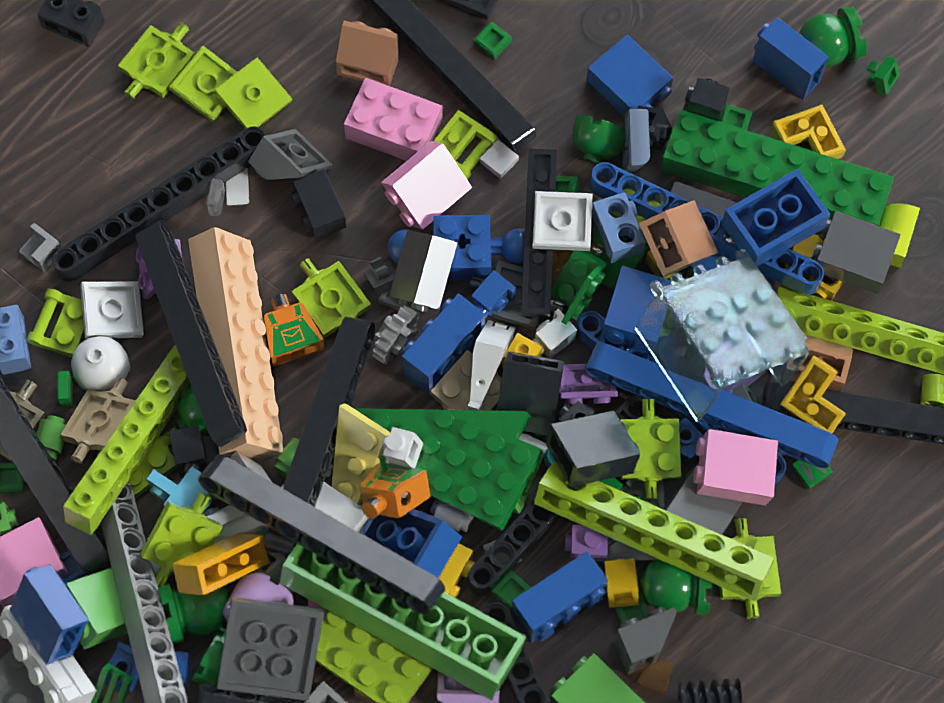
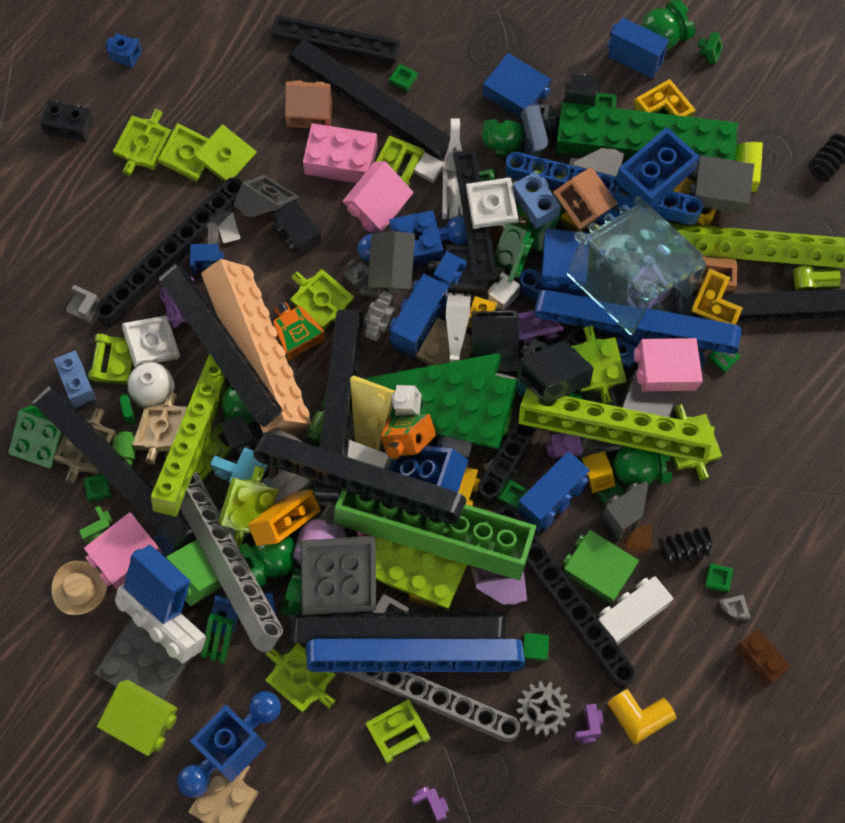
camera: 10 degrees left, 0 degrees up
none -> blue brick [190,244,224,274]
none -> white hinge [442,118,463,219]
none -> light grey slope [574,148,624,177]

